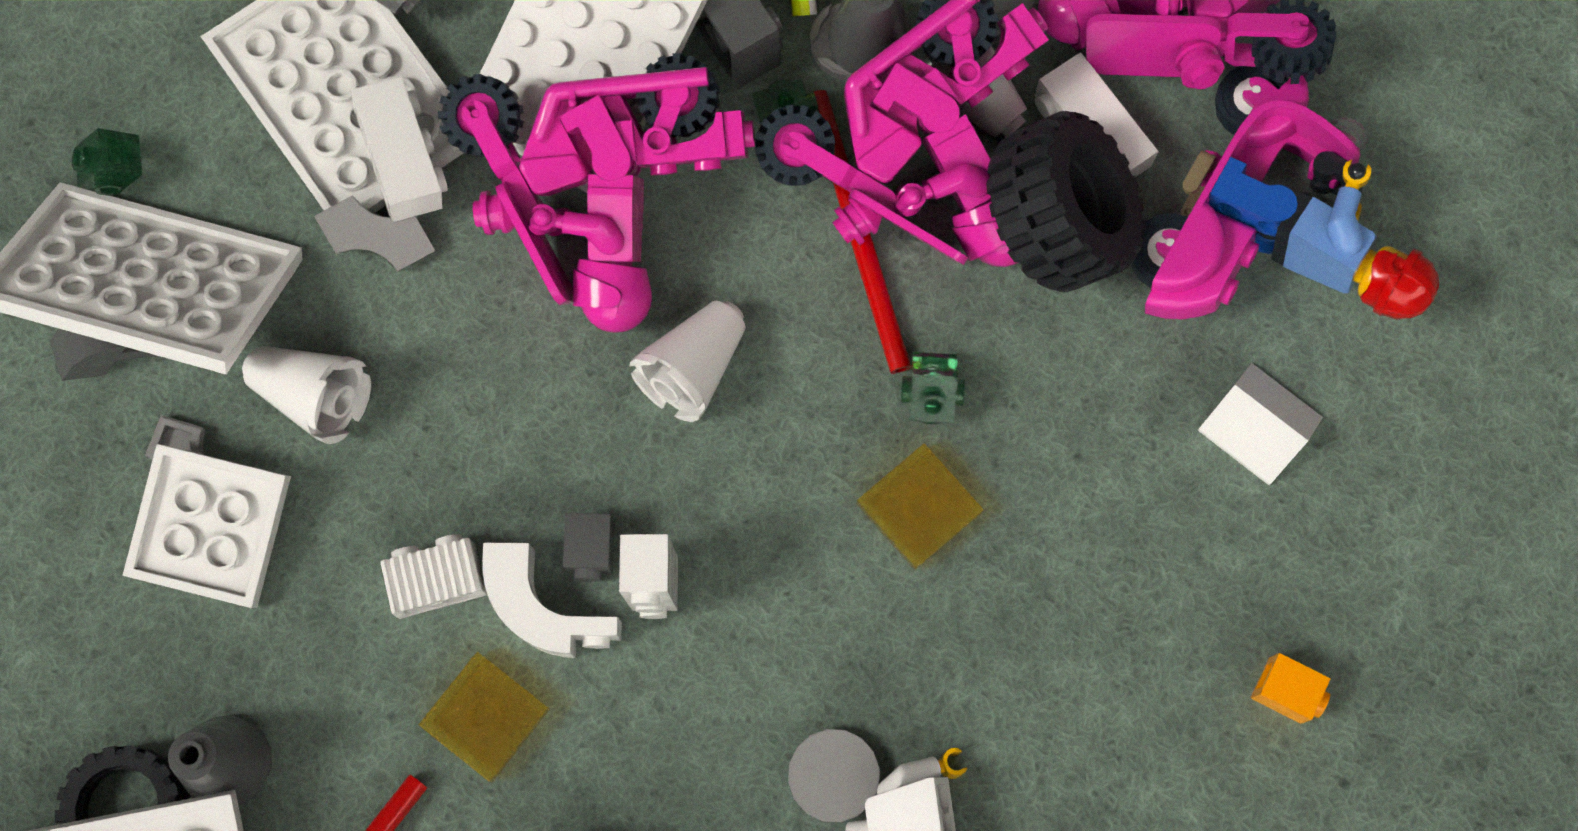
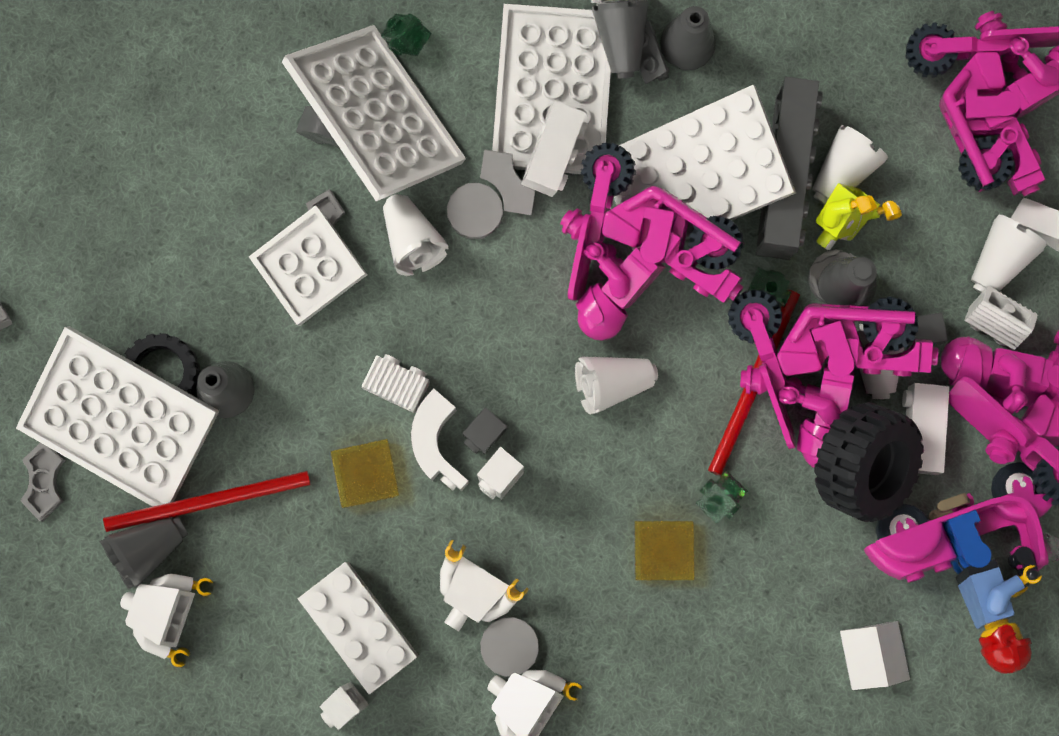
camera: 35 degrees right, 5 degrees up
none -> white torso [440,540,528,631]
none -> light grey tile [447,183,503,240]

